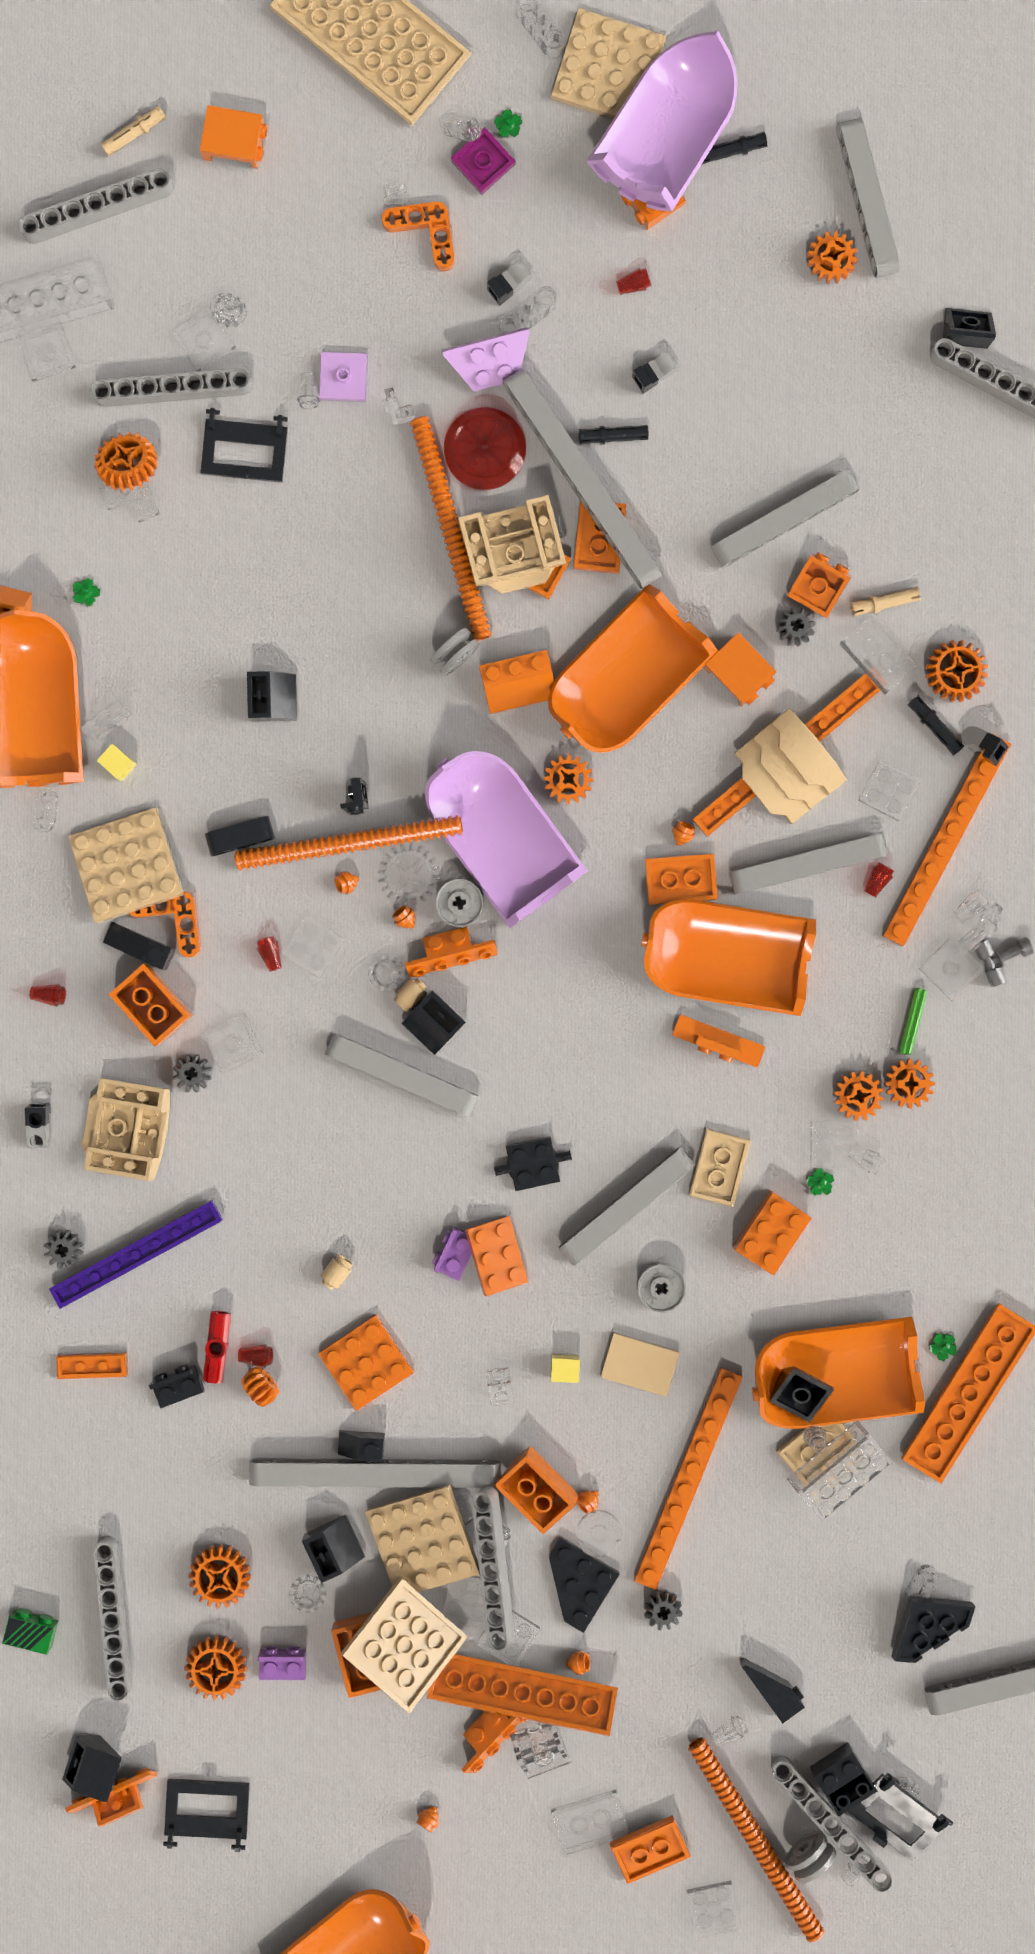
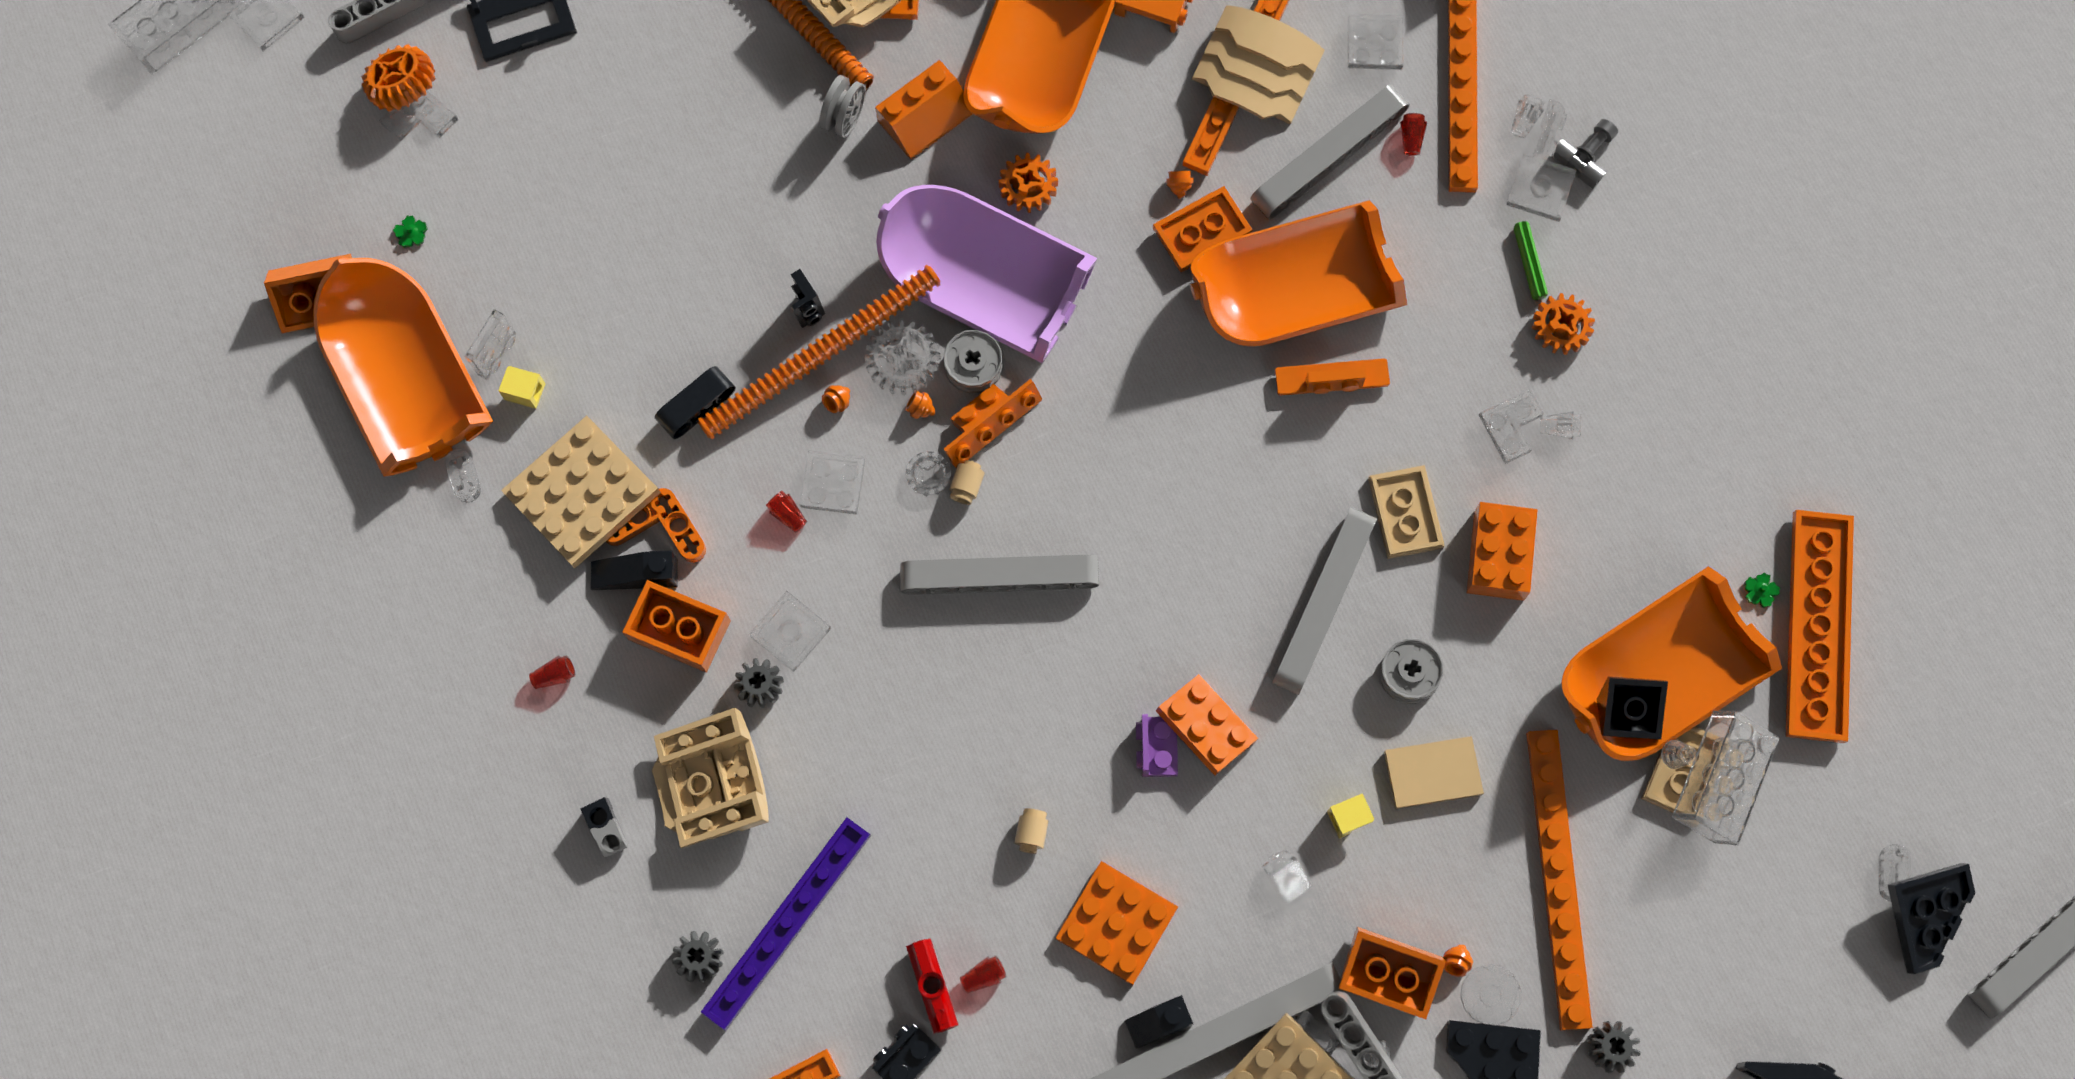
camera: 25 degrees left, 15 degrees down
orange gear [241,1366,280,1407] -> none
black slope [247,671,297,722] -> none
black slope [401,990,466,1055] -> none
black plate [494,1136,572,1191] -> none
green plant [806,1168,834,1196] -> none
orange gear [833,1071,884,1121] -> none

